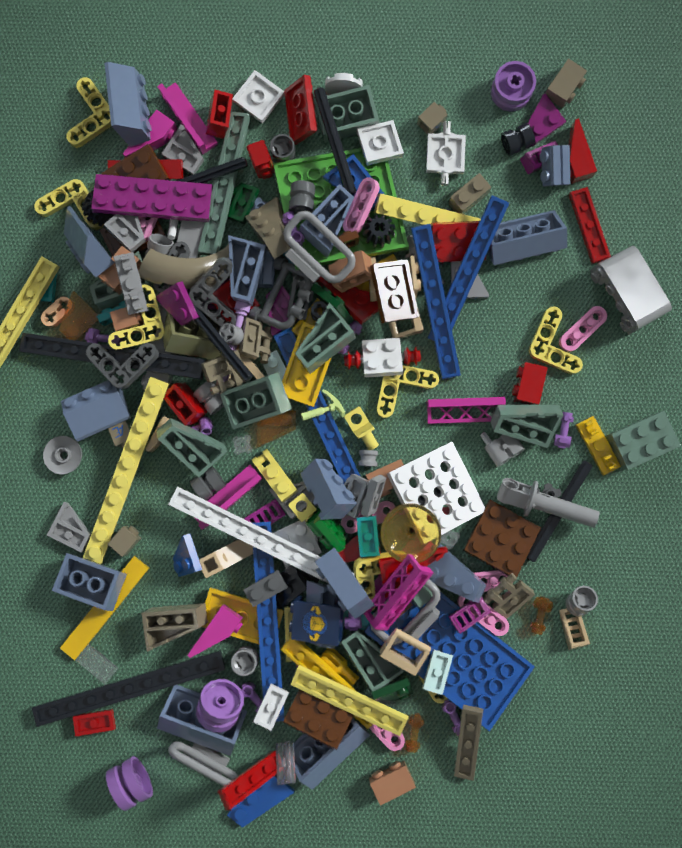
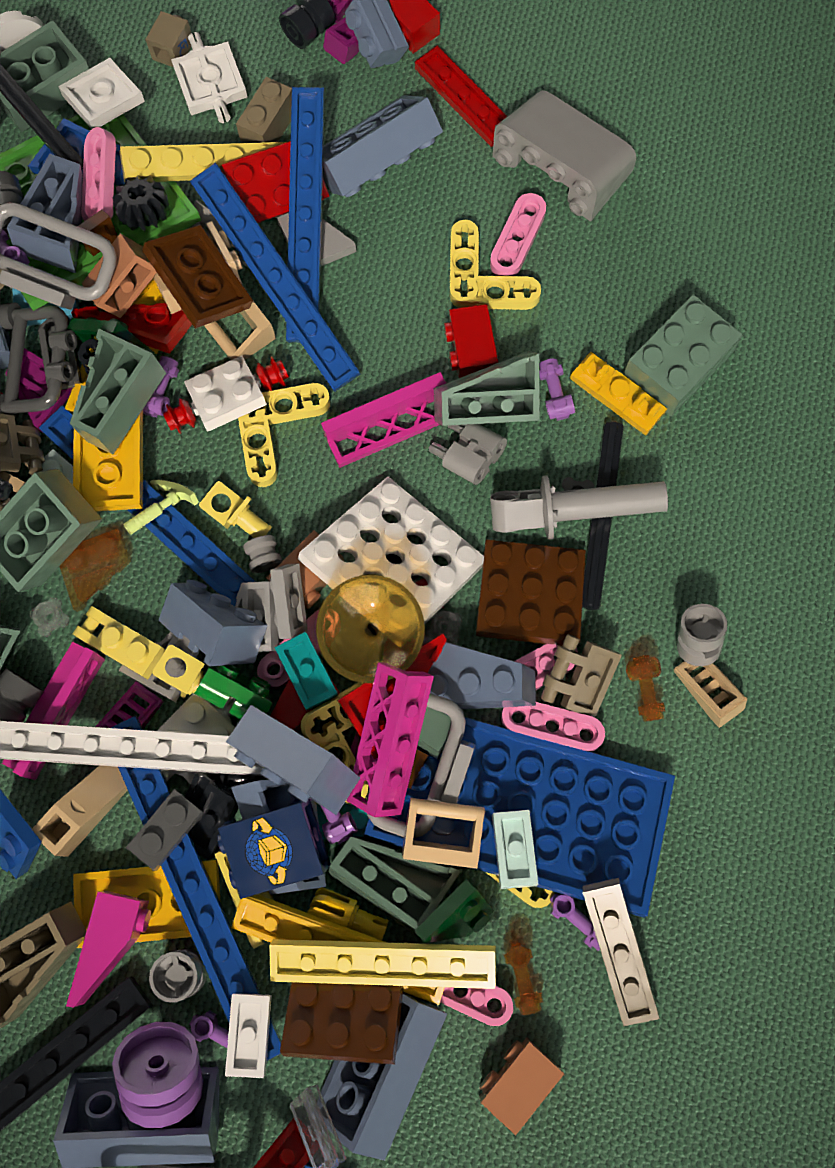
camera: 20 degrees left, 10 degrees down
magenta slope [448,597,491,634] -> none

